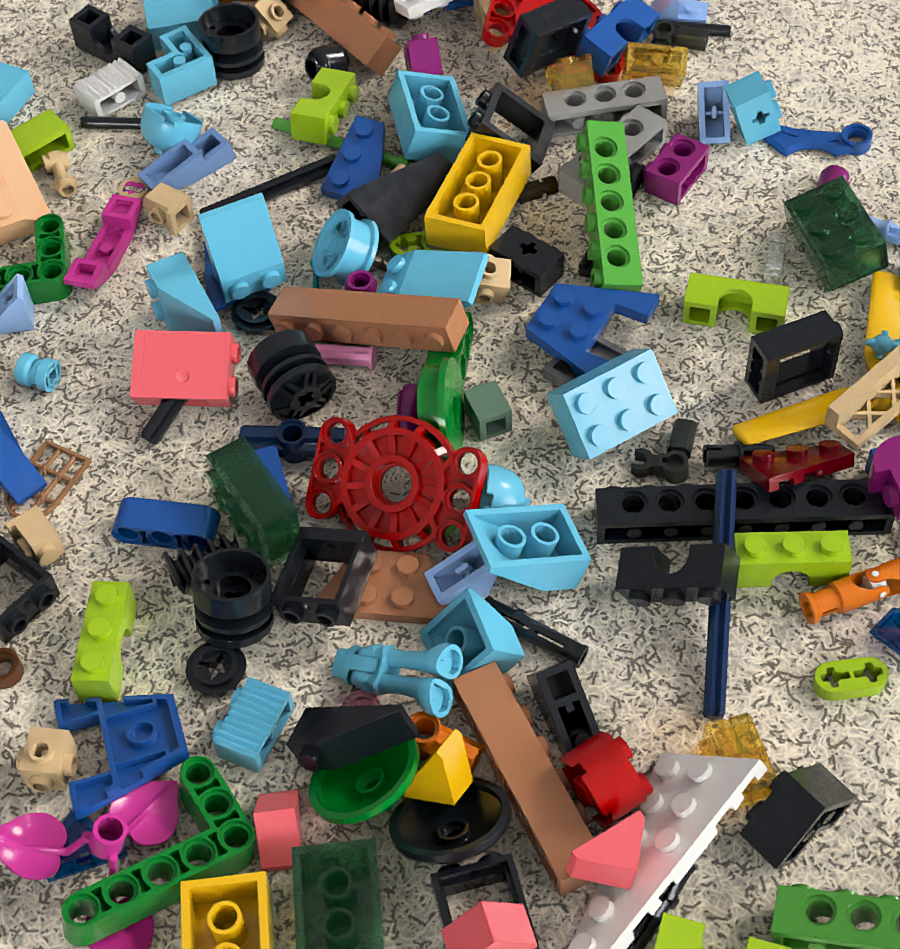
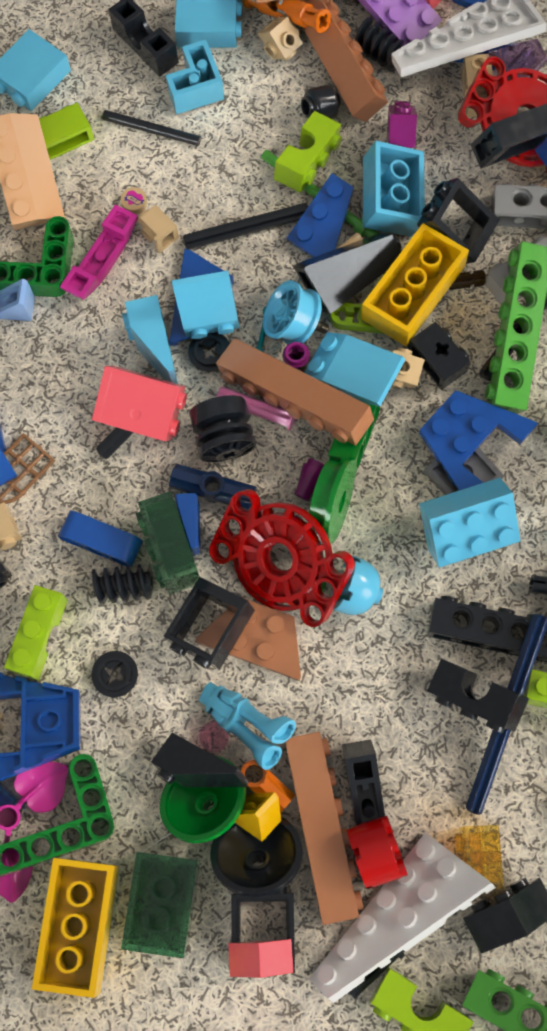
camera: 15 degrees right, 20 degrees up
medium azure wheel [14,352,62,392] -> none
tan bar [41,150,78,197] -> none
white brick [74,57,147,117] -> none
medium blue slope [137,127,237,190] -> none
medium azure cylinder [140,102,203,155] -> none
black wheel [191,548,274,649] -> none
black wheel [198,3,265,80] -> none
medium azure brick [212,677,295,773] -> none
coral slope [253,789,303,872] -> none
medium azure slope [419,587,525,693] -> none
light blue slope [424,540,497,605] -> none
medium azure slope [463,504,592,591] -> none
sand green brick [464,380,512,442] -> none
black pin [485,595,589,668] -> none
clear yellow brick [545,53,595,91] -> none
coral slope [566,810,645,890] -> none
pearl dark grey bar [631,418,697,484] -> none

